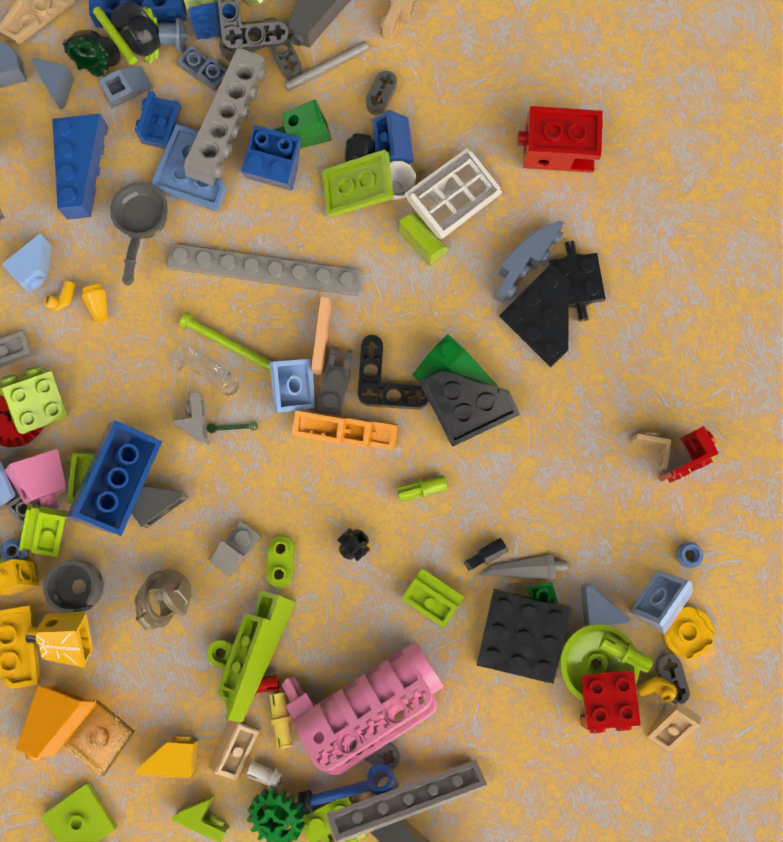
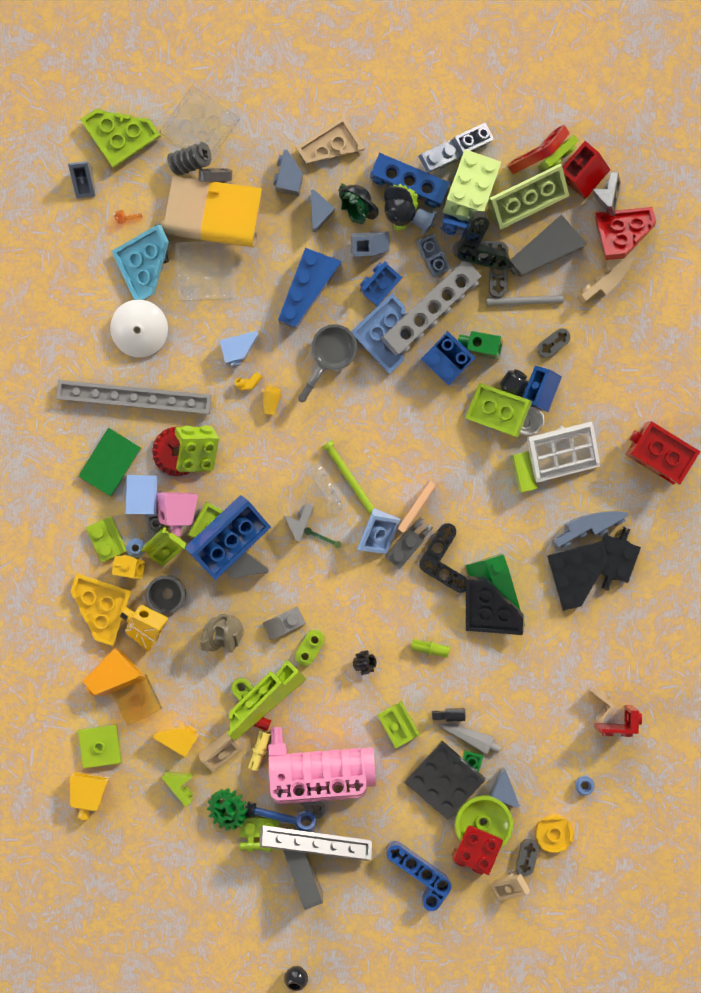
camera: 30 degrees right, 10 degrees up
lime bar [93,7,137,65] -> none
light grey plate [167,244,361,296] -> none
white pin [246,761,282,790] -> none
light orange slope [292,410,399,450] -> none
lime axle [599,633,653,672] -> none
light blue slope [630,570,693,635] -> none
yellow arm [637,677,677,702] -> none
none -> blue beam [386,841,451,911]

